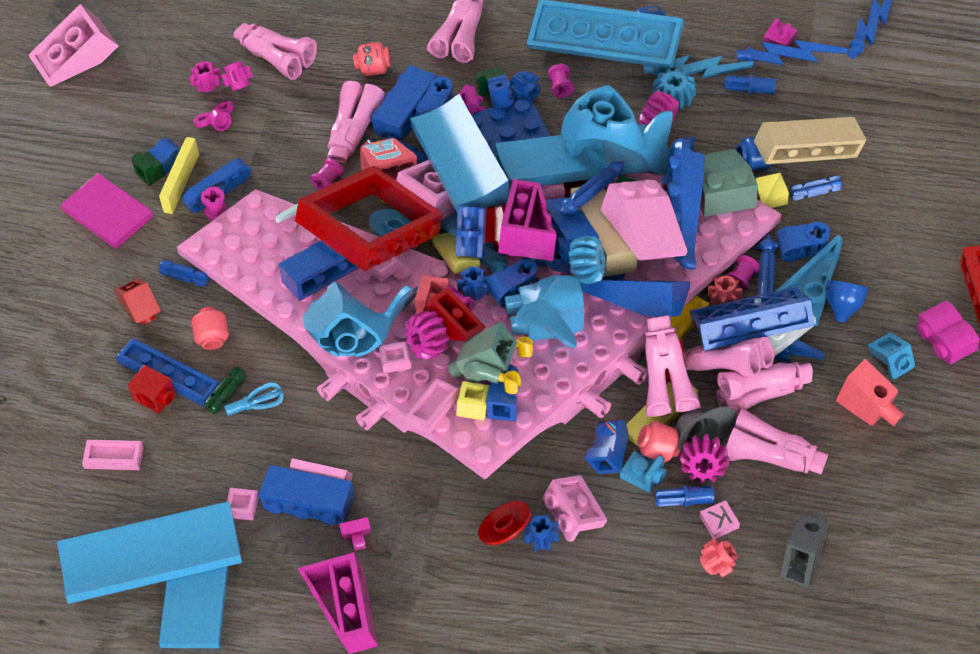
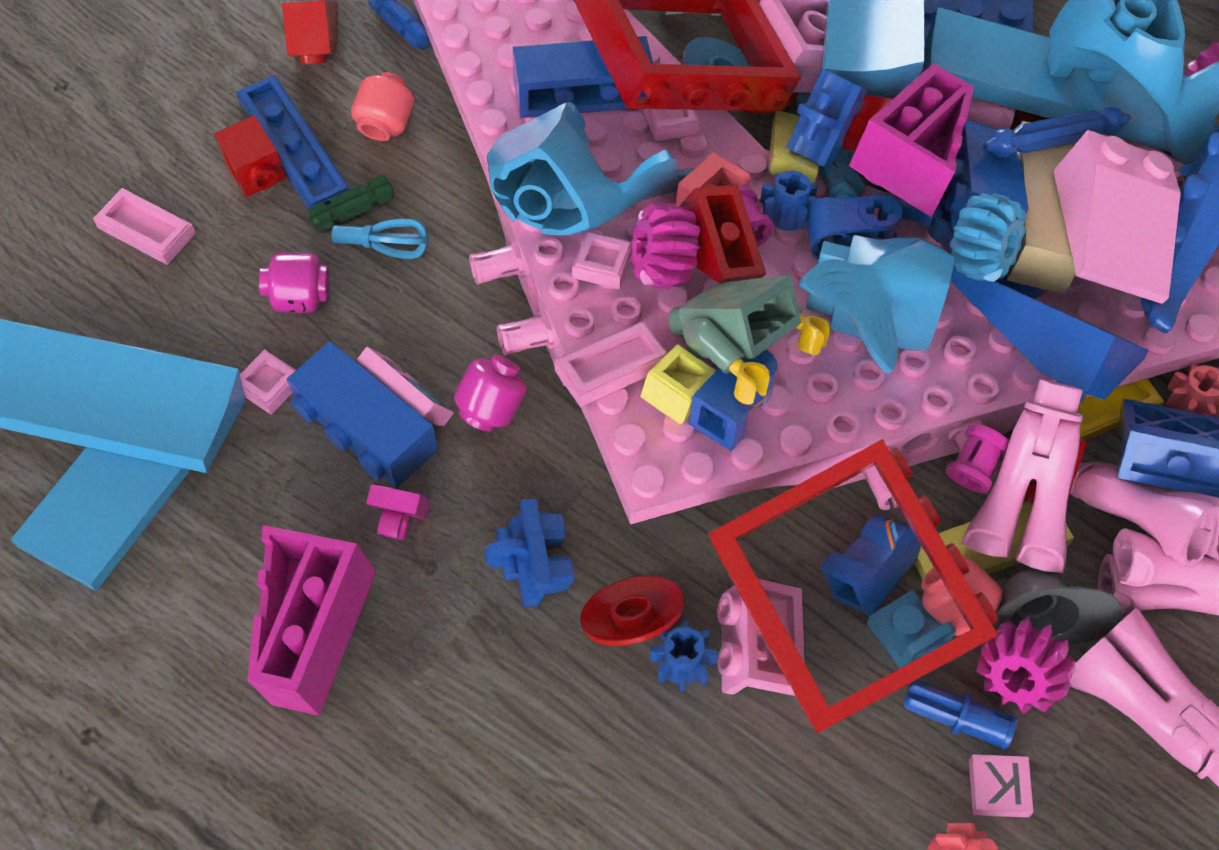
camera: 25 degrees right, 5 degrees up
none -> dark pink head [259,252,329,313]
none -> dark pink head [454,355,527,432]
none -> blue hips [484,499,575,607]
none -> red window [708,439,998,733]
none -> dark pink bush [945,424,1009,494]

